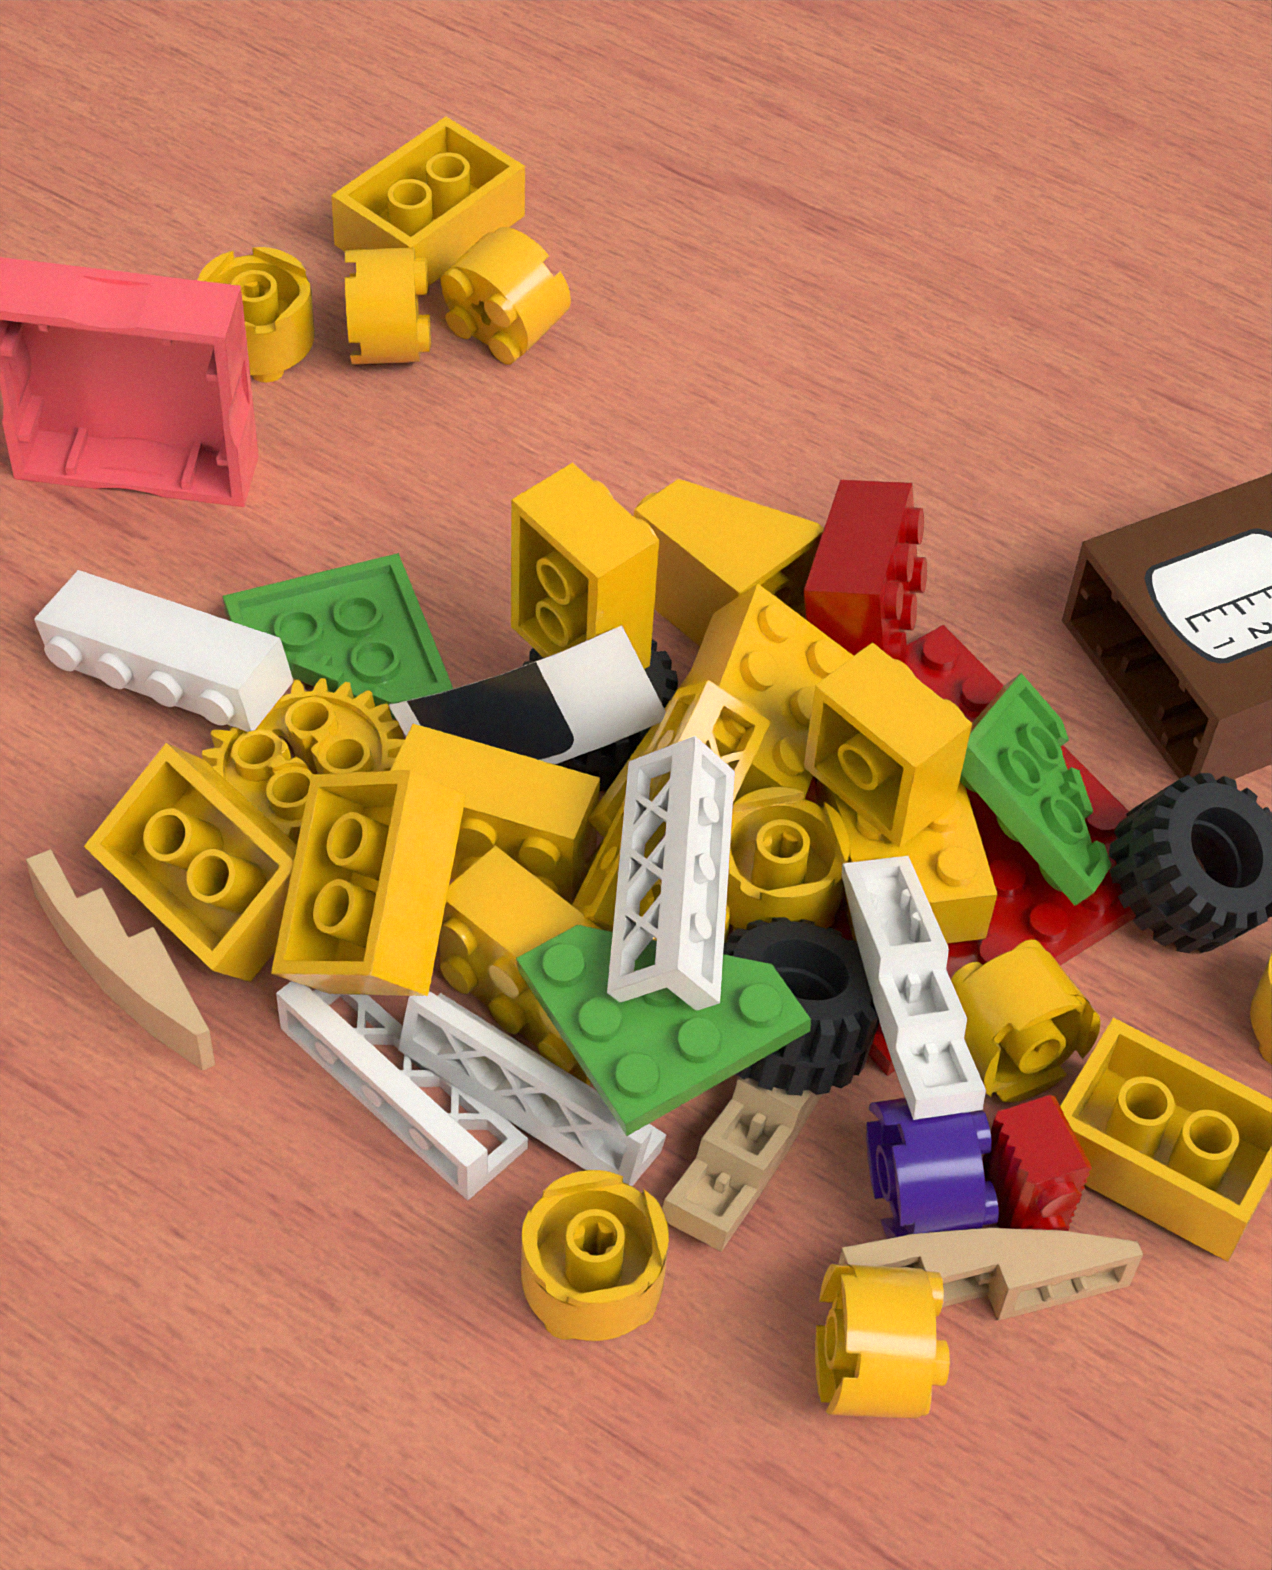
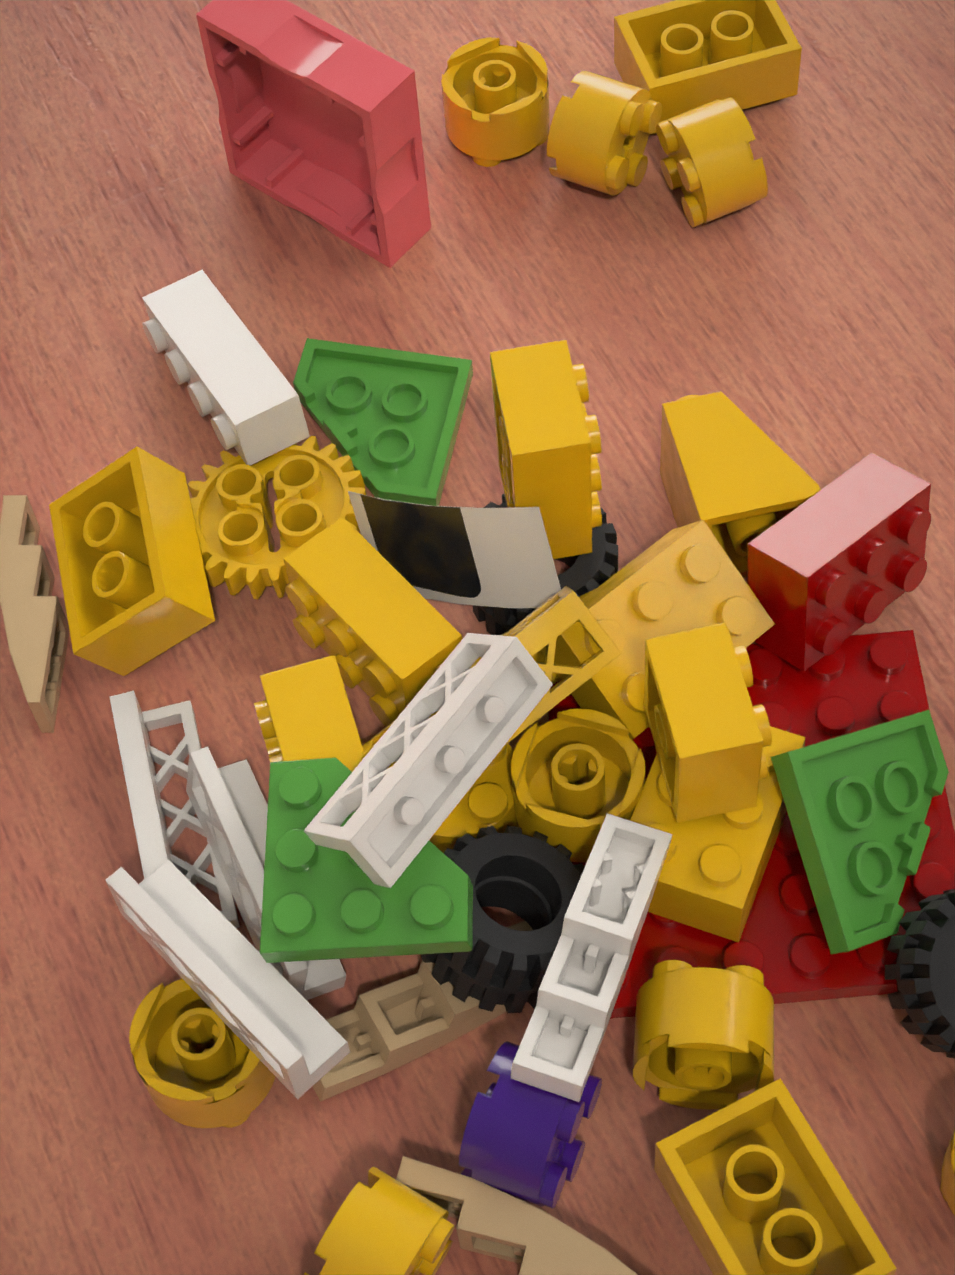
camera: 40 degrees right, 5 degrees up
yellow brick [271,770,466,996] -> none
red brick [982,1095,1093,1231] -> none
none -> white fence [105,859,350,1100]

